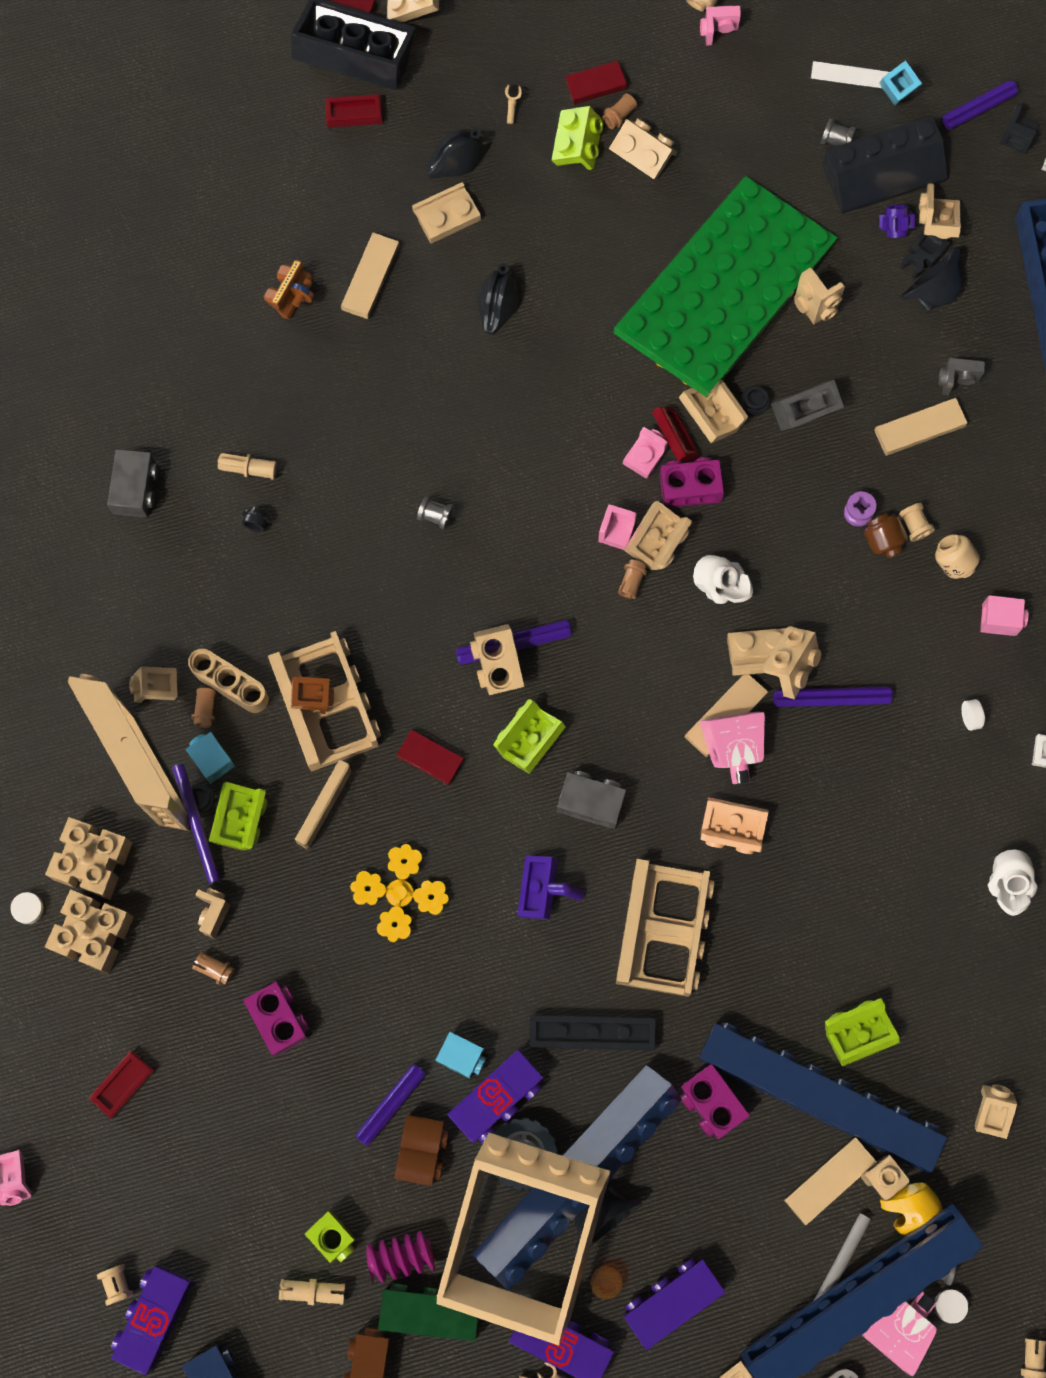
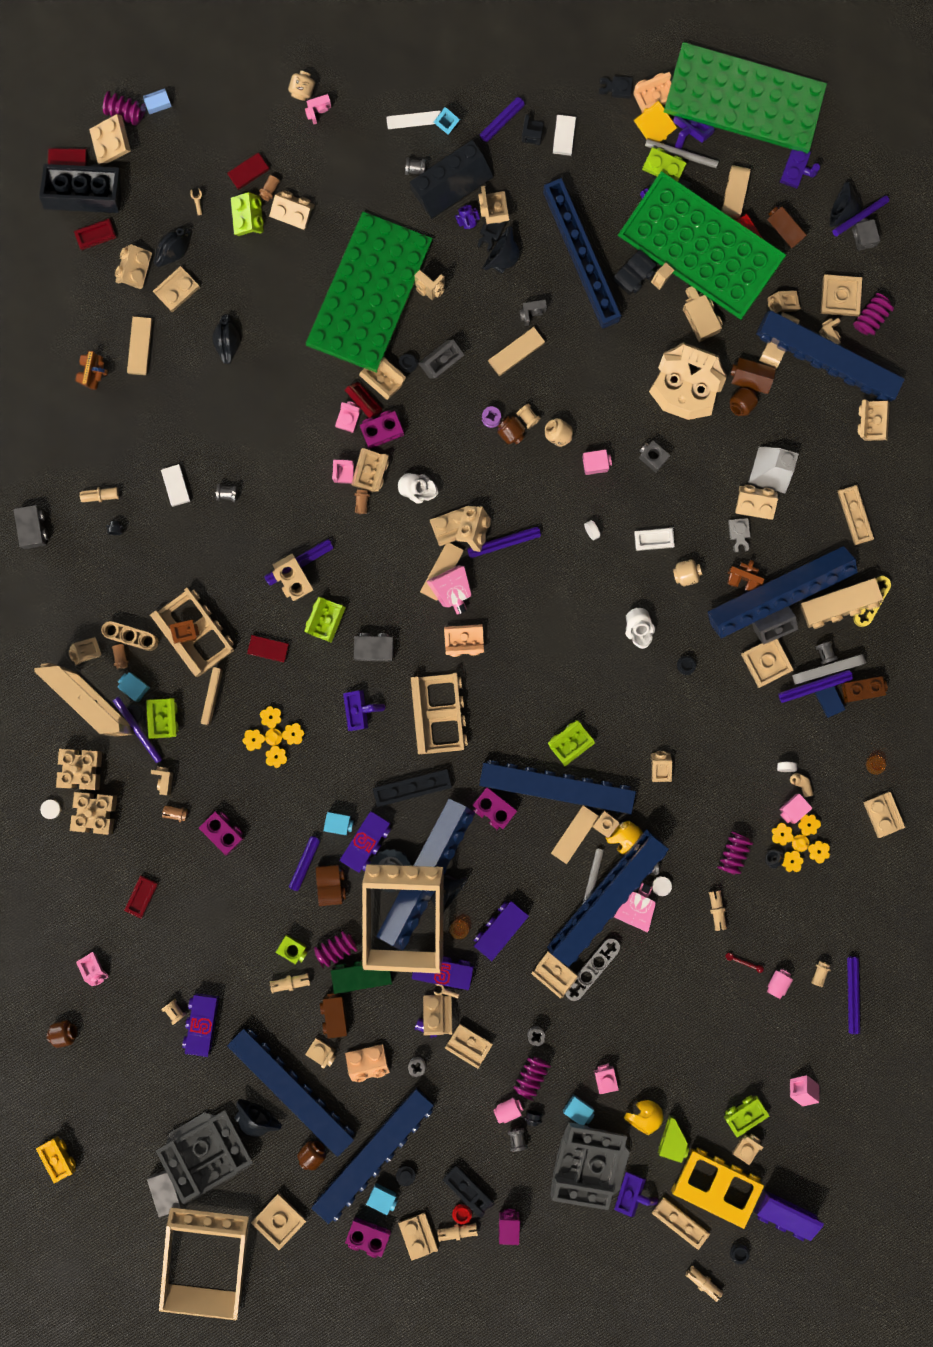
camera: 15 degrees left, 10 degrees up
none -> tan bracket [115,244,152,289]
none -> white tile [161,464,190,507]

